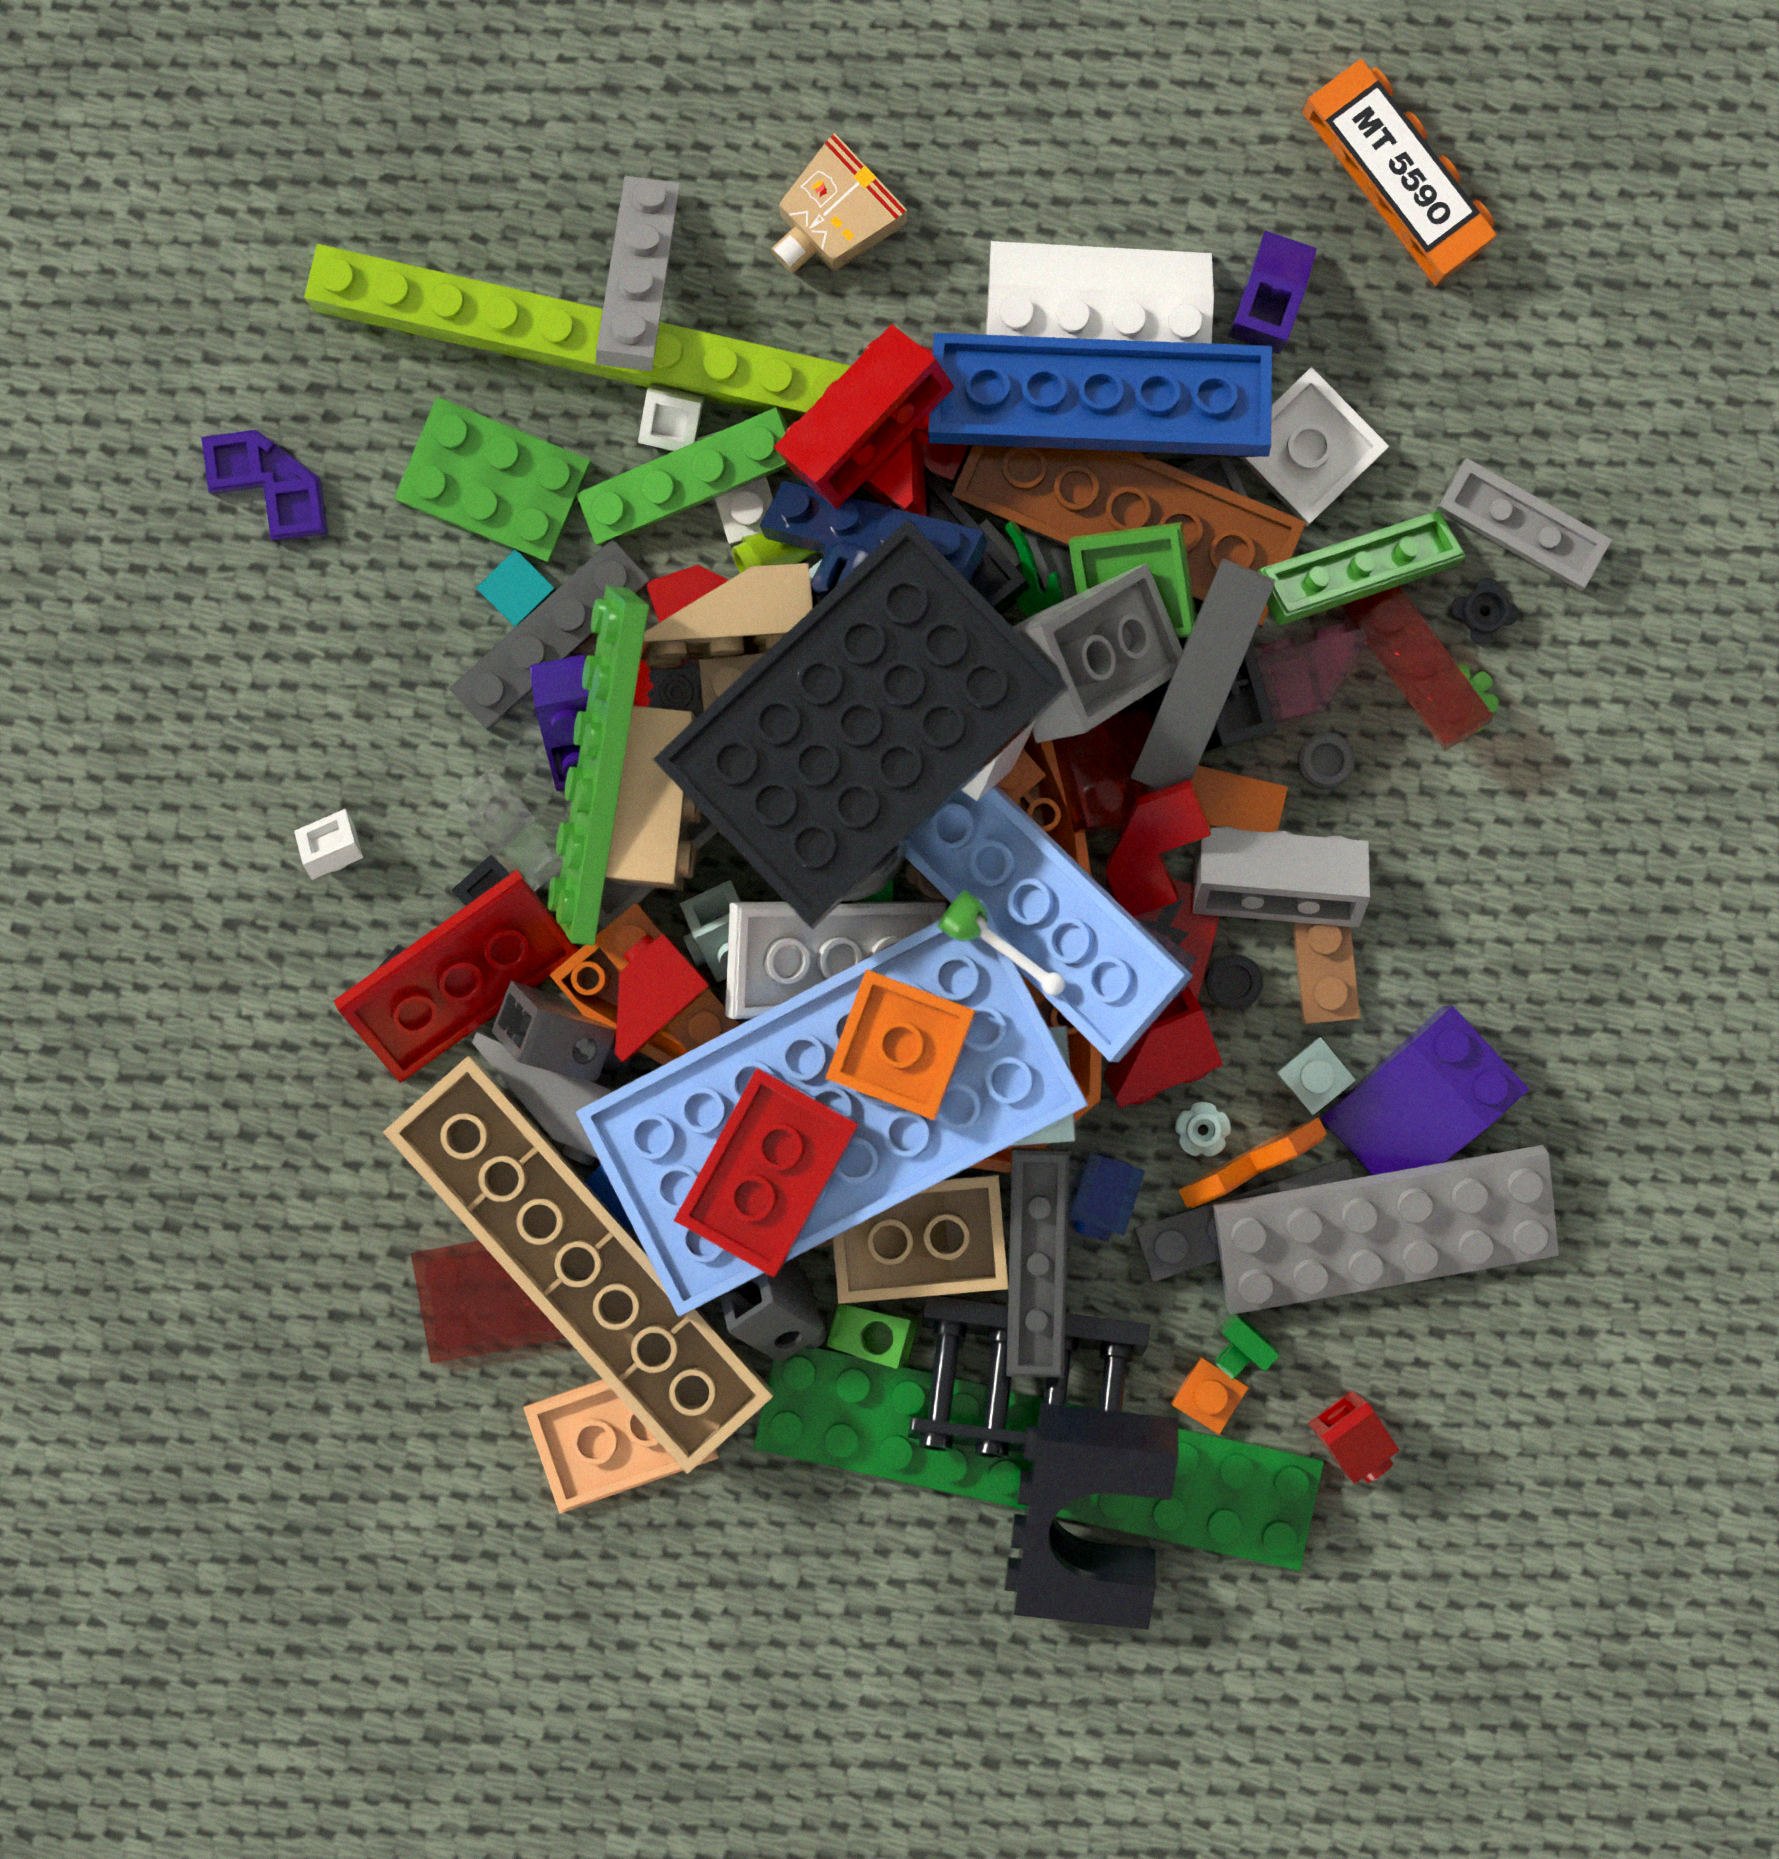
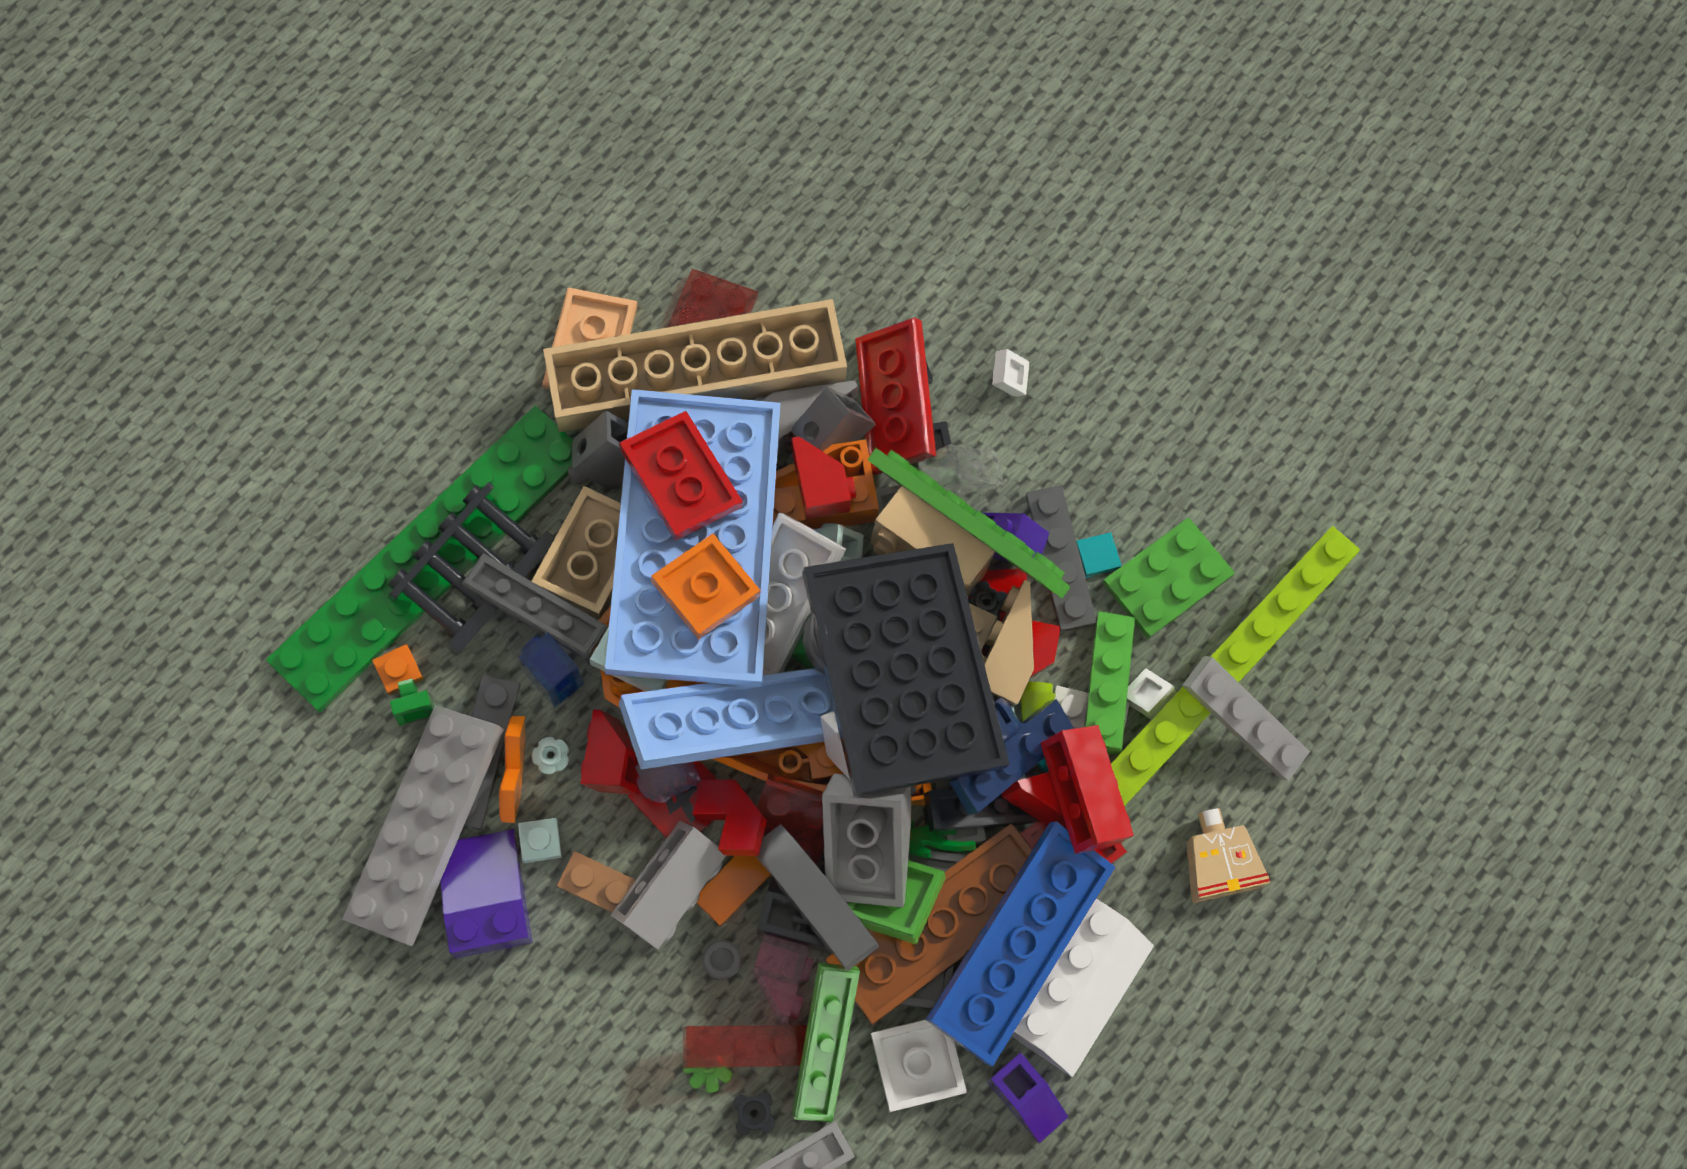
camera: 115 degrees right, 15 degrees down
dark purple tile [201,430,328,541] -> none
bright green leg [826,1303,921,1369] -> none
hinge [937,889,1065,996] -> none
black arch [1004,1403,1179,1630] -> none
black tile [1206,954,1263,1010] -> none
red slope [1308,1390,1400,1484] -> none

